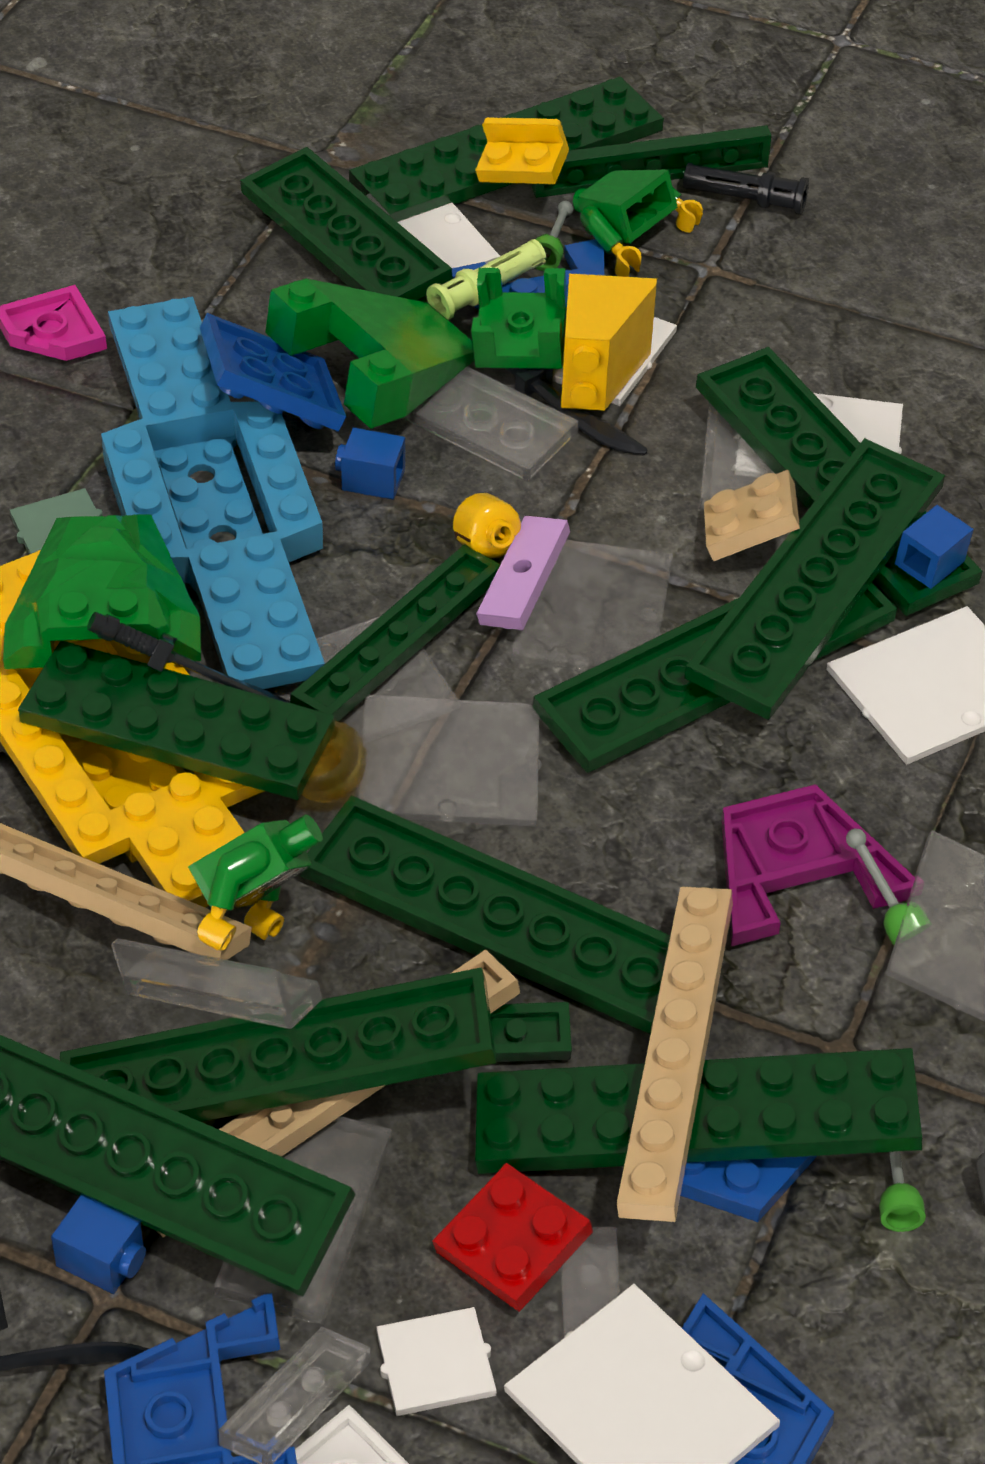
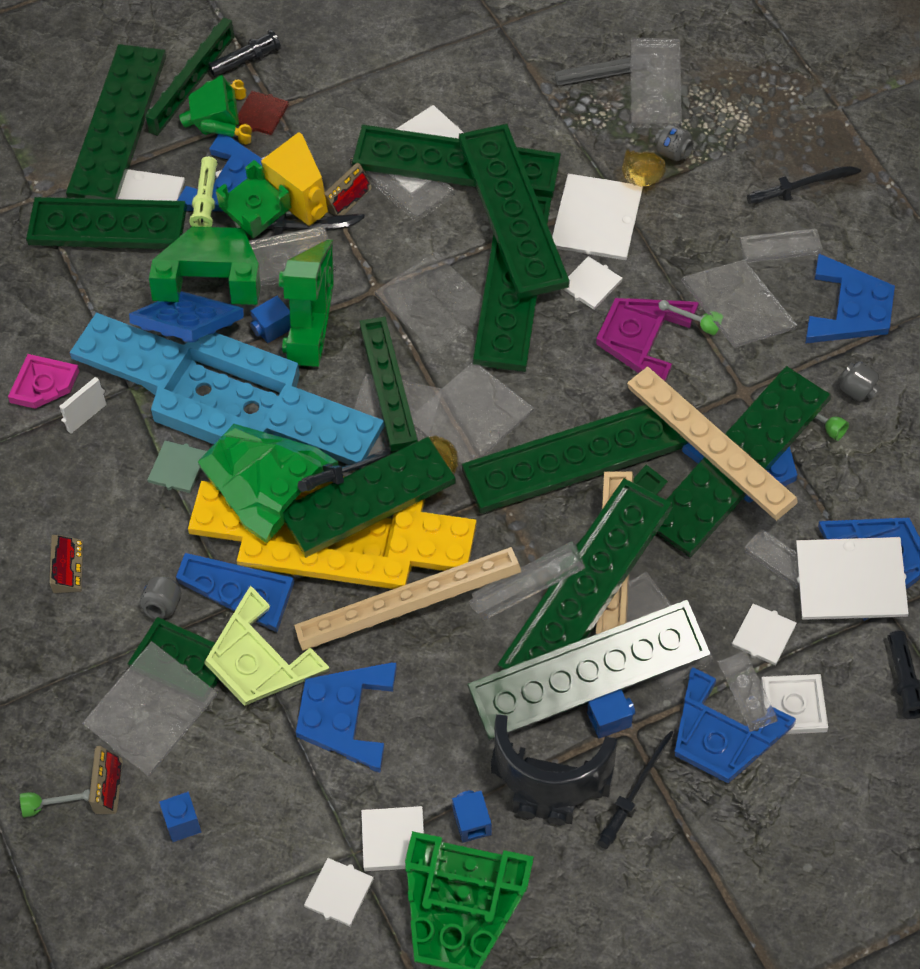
camera: 45 degrees left, 10 degrees up
green torso [188,814,323,950] -> none
red plate [432,1163,593,1312] -> none
yellow head [453,493,521,559] -> none
yellow bracket [475,117,569,184] -> none
lavender tile [476,516,570,630] -> none
hinge [535,201,574,271] -> none
tan plate [704,470,800,561] -> none
blue brick [895,505,974,589] -> none
none -> white piece [59,377,106,434]
none -> clear red piece [237,91,289,136]
none -> green wedge [279,239,334,367]
none -> slope [325,163,372,216]
none -> white piece [562,256,622,310]

